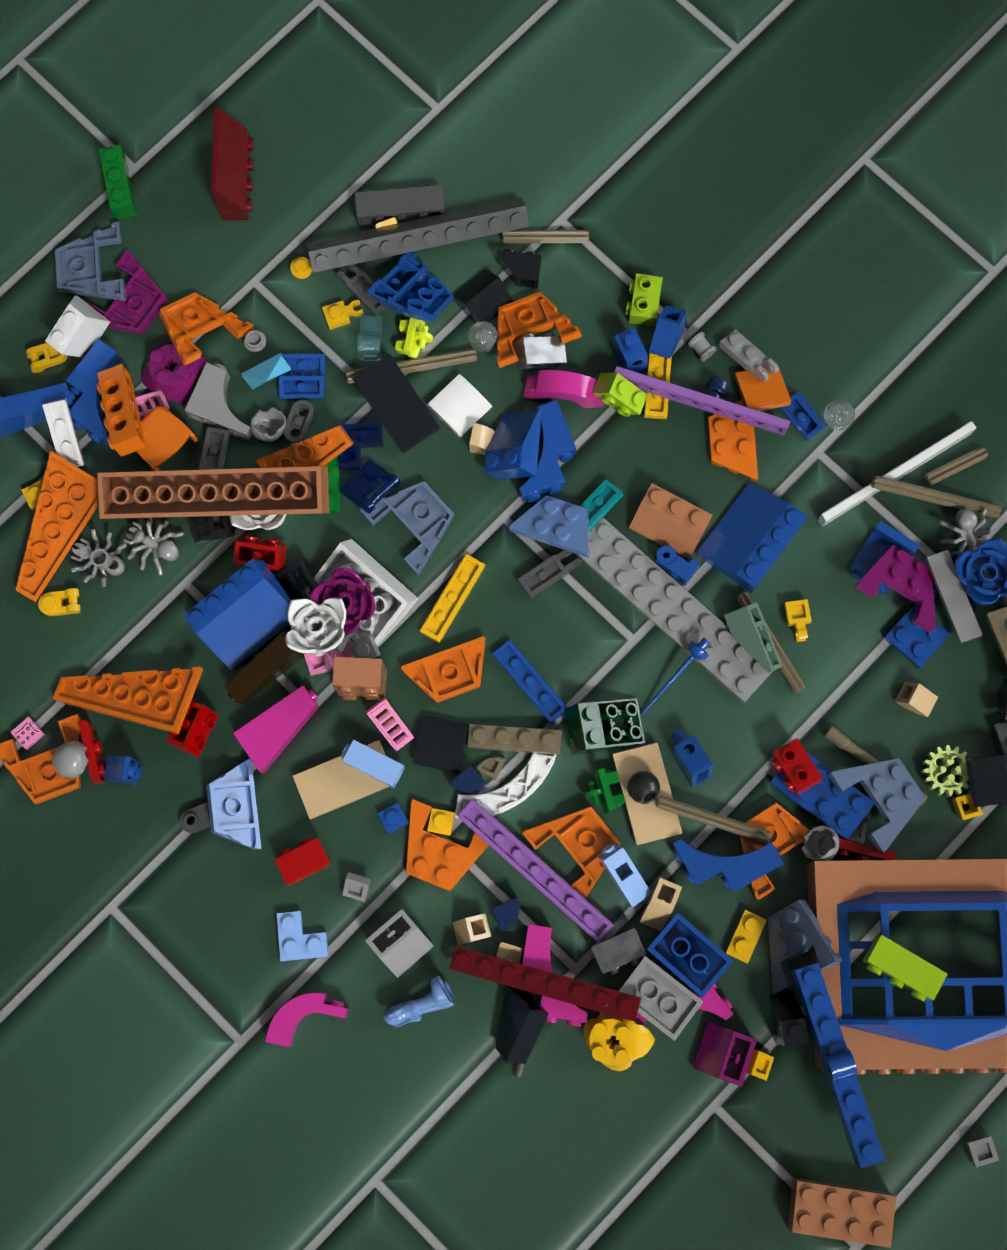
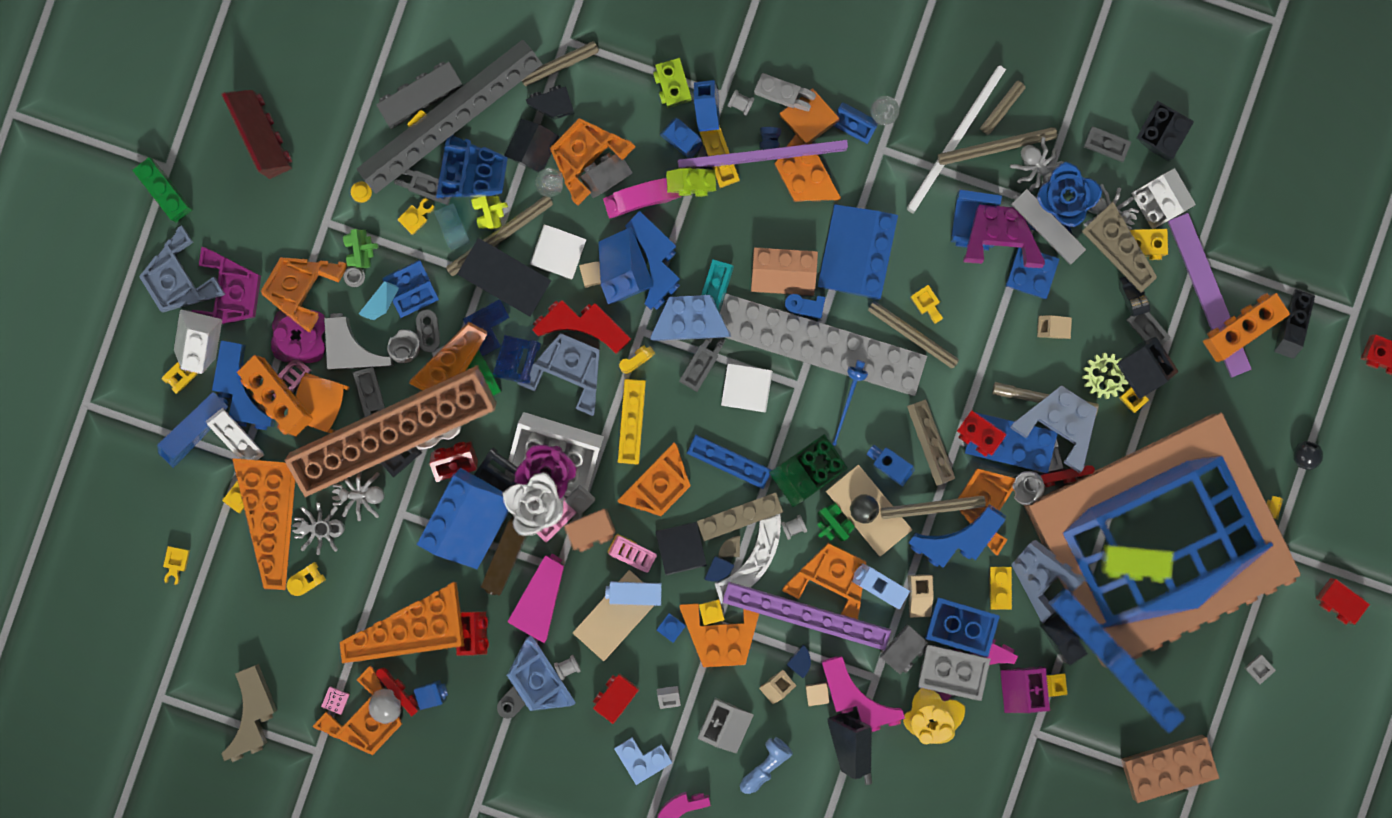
camera: 25 degrees left, 10 degrees up
dark red plate [449,946,642,1022] -> none
sand green slope [724,602,783,673] -> none
none -> bright green hips [343,229,379,268]
none -> red arch [532,300,631,355]
none -> light grey bush [554,655,581,680]
none -> yellow plate [619,345,655,374]
none -> white slope [721,364,773,413]
none -> light grey bush [781,514,808,540]
none -> dark tan plate [907,399,955,486]

